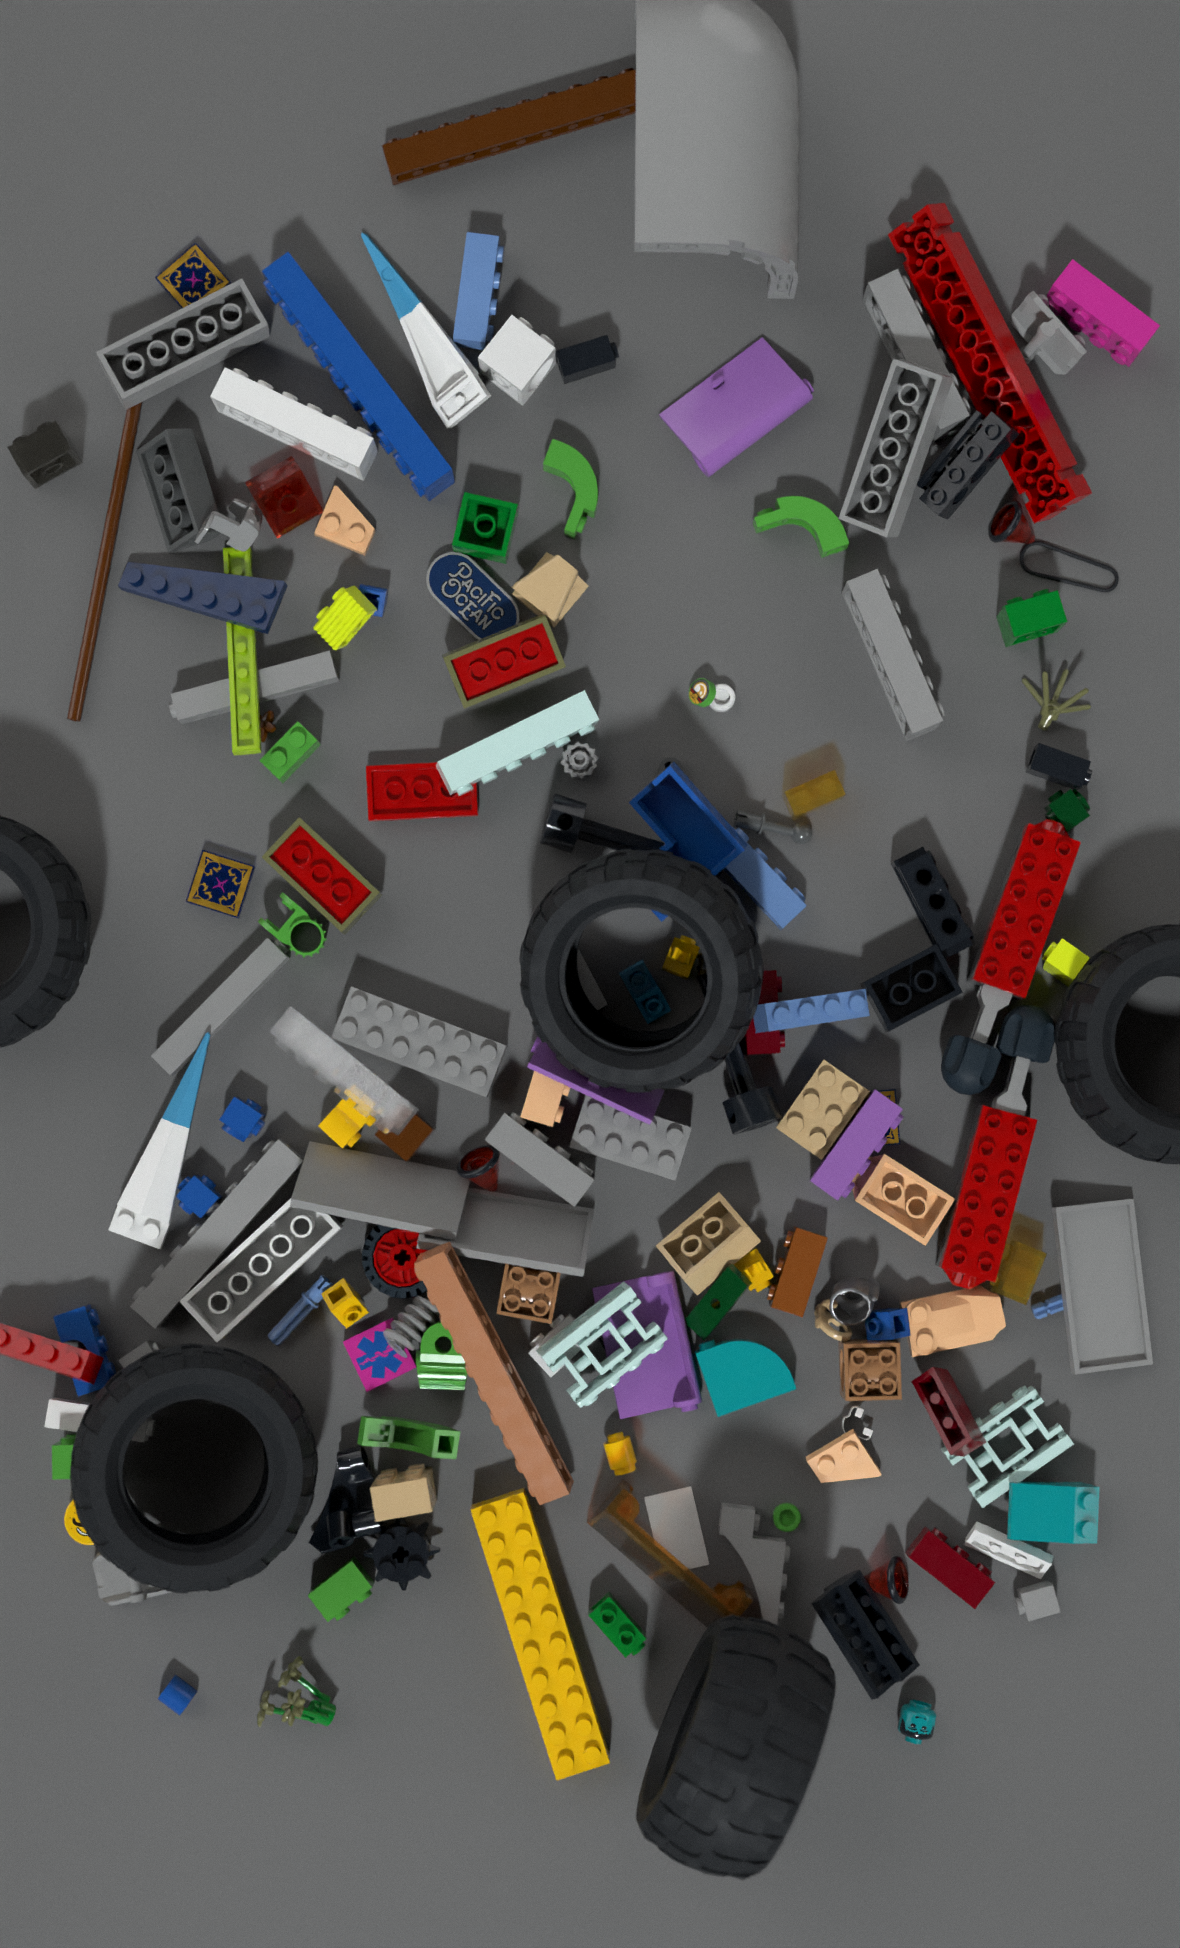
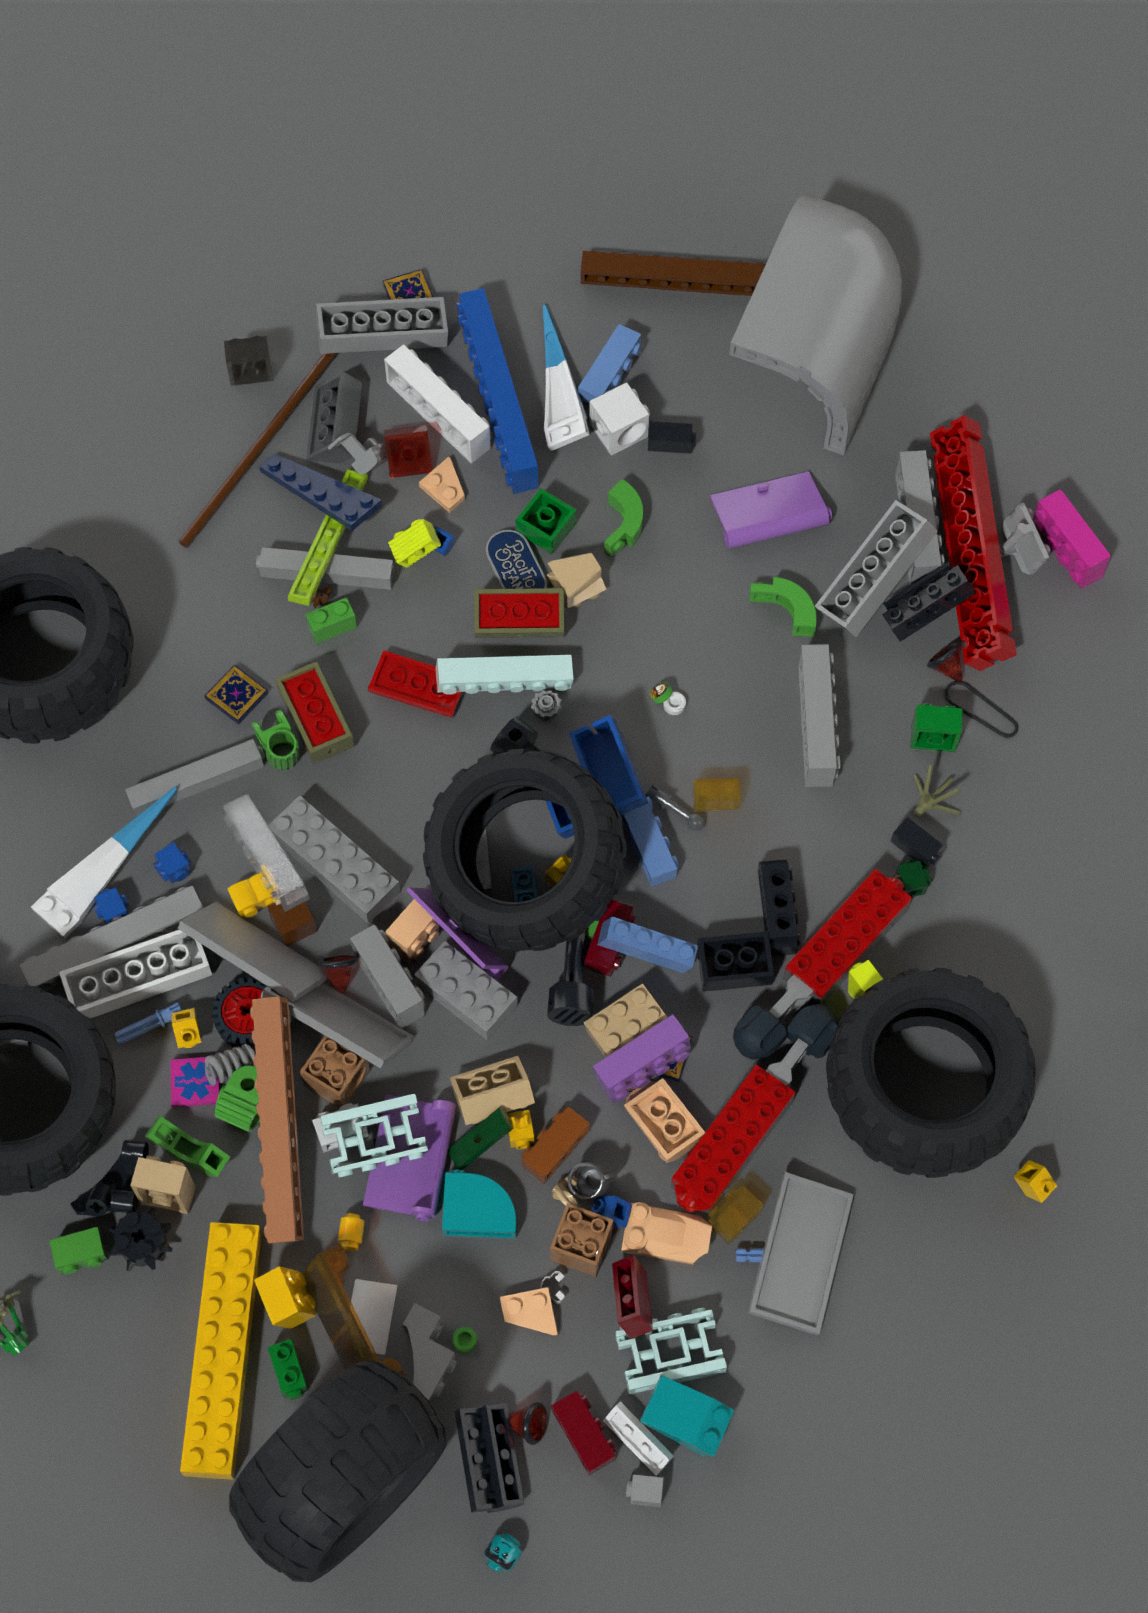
camera: 20 degrees right, 20 degrees down
none -> yellow brick [254,1266,317,1329]

